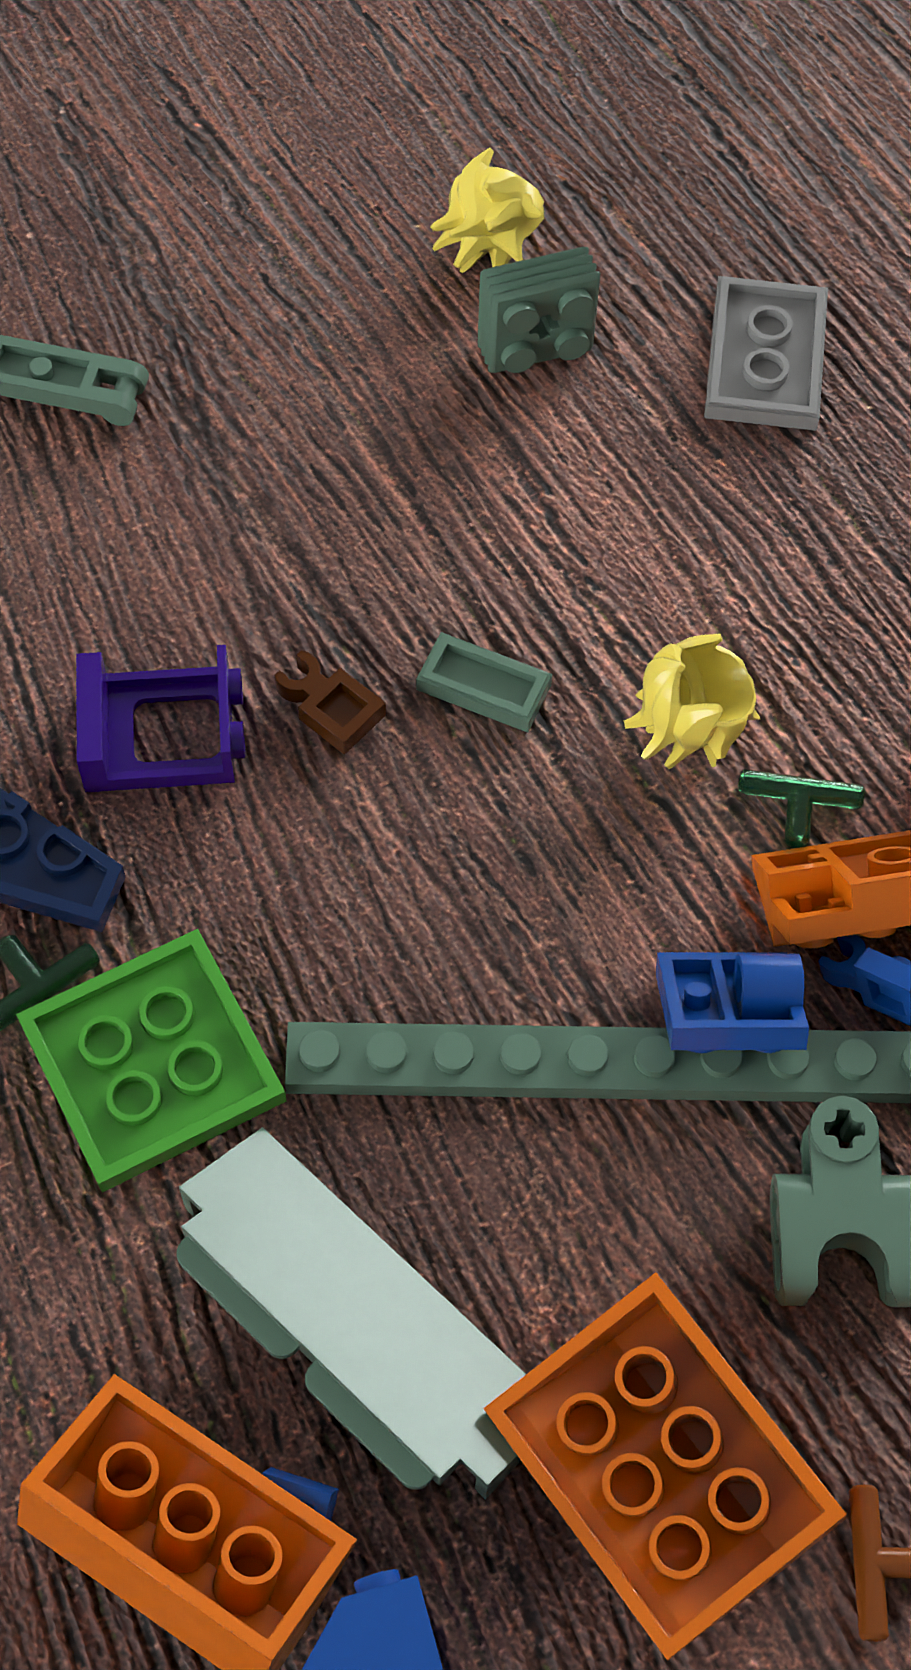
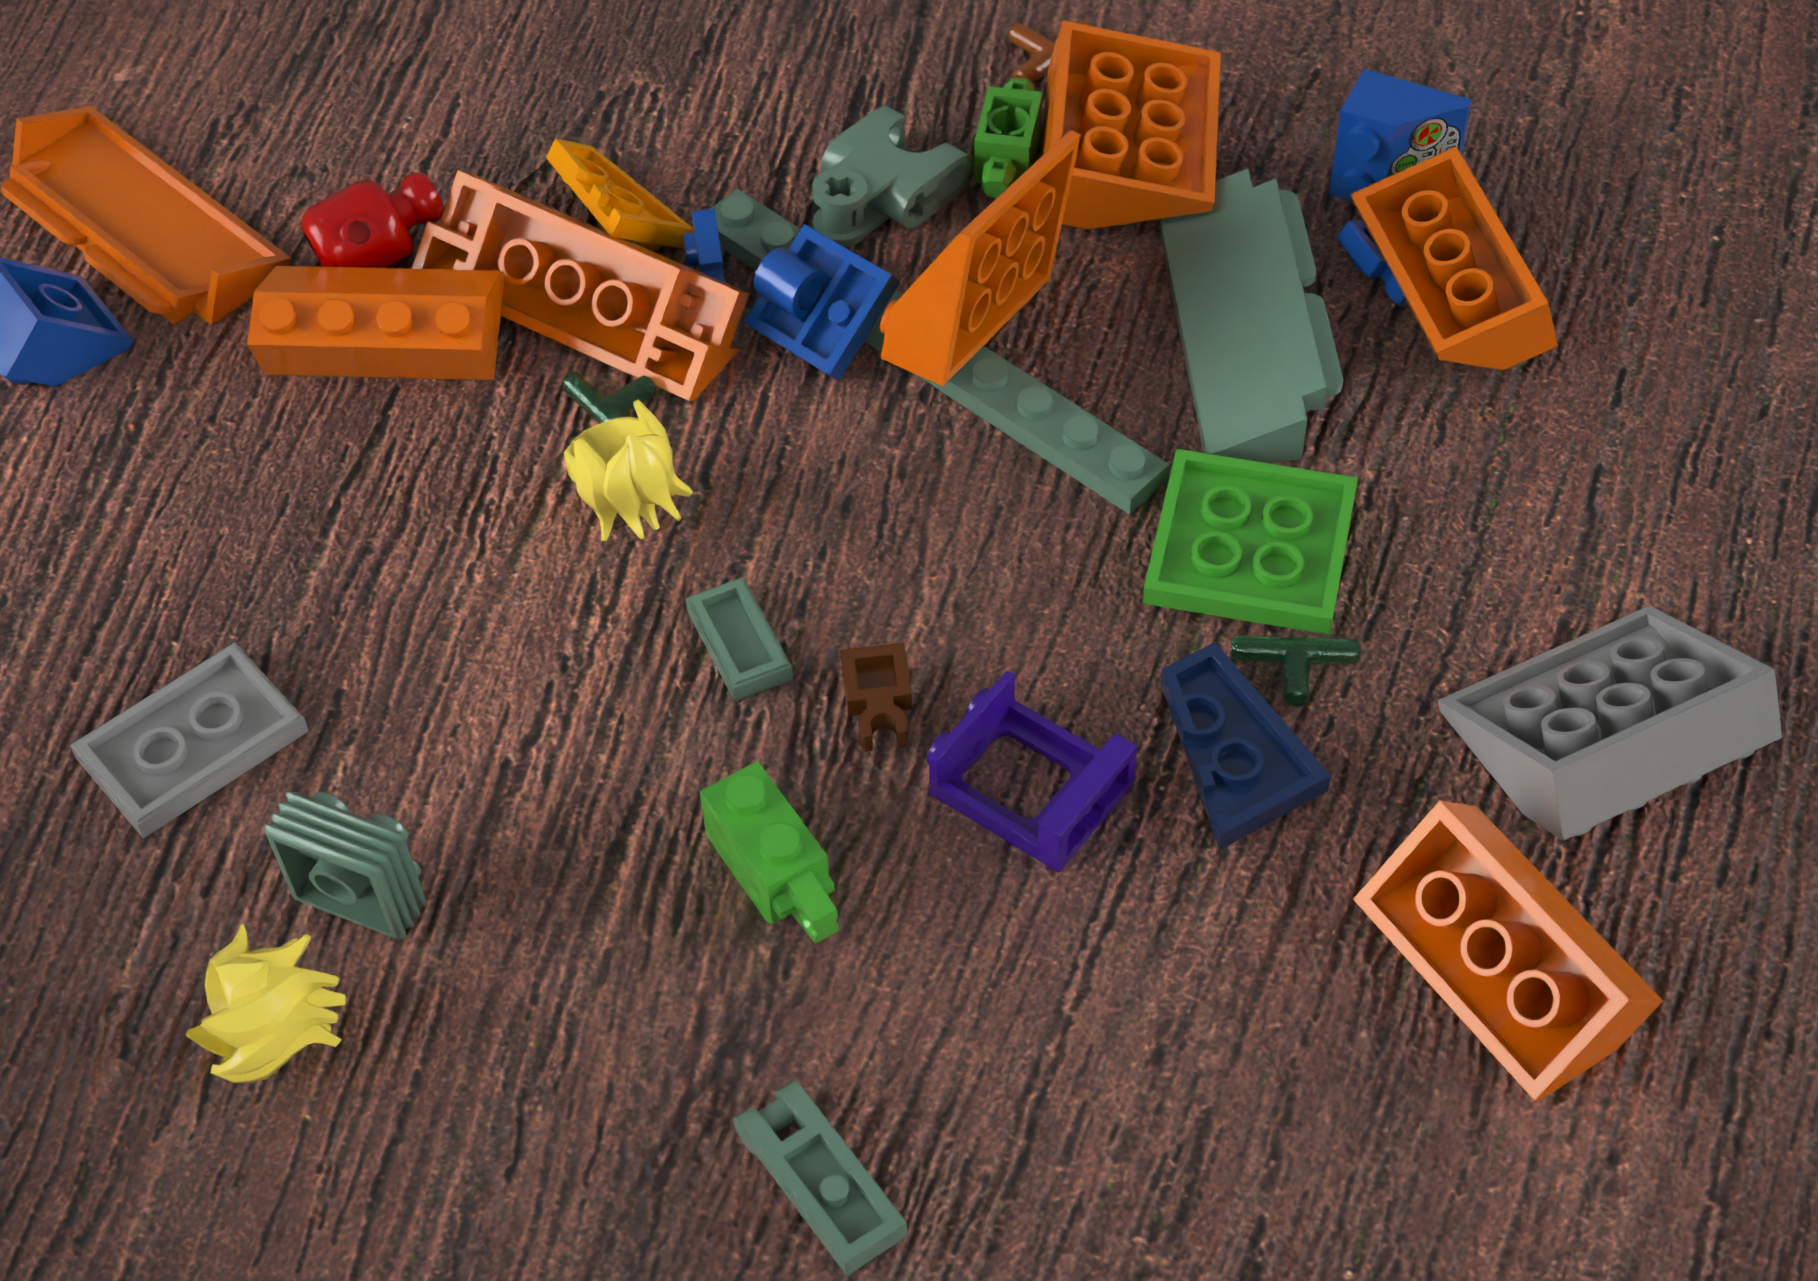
camera: 135 degrees left, 10 degrees down
none -> bright green hinge [700,761,839,944]
none -> orange slope [880,130,1081,386]
none -> bright green piece [974,77,1043,198]

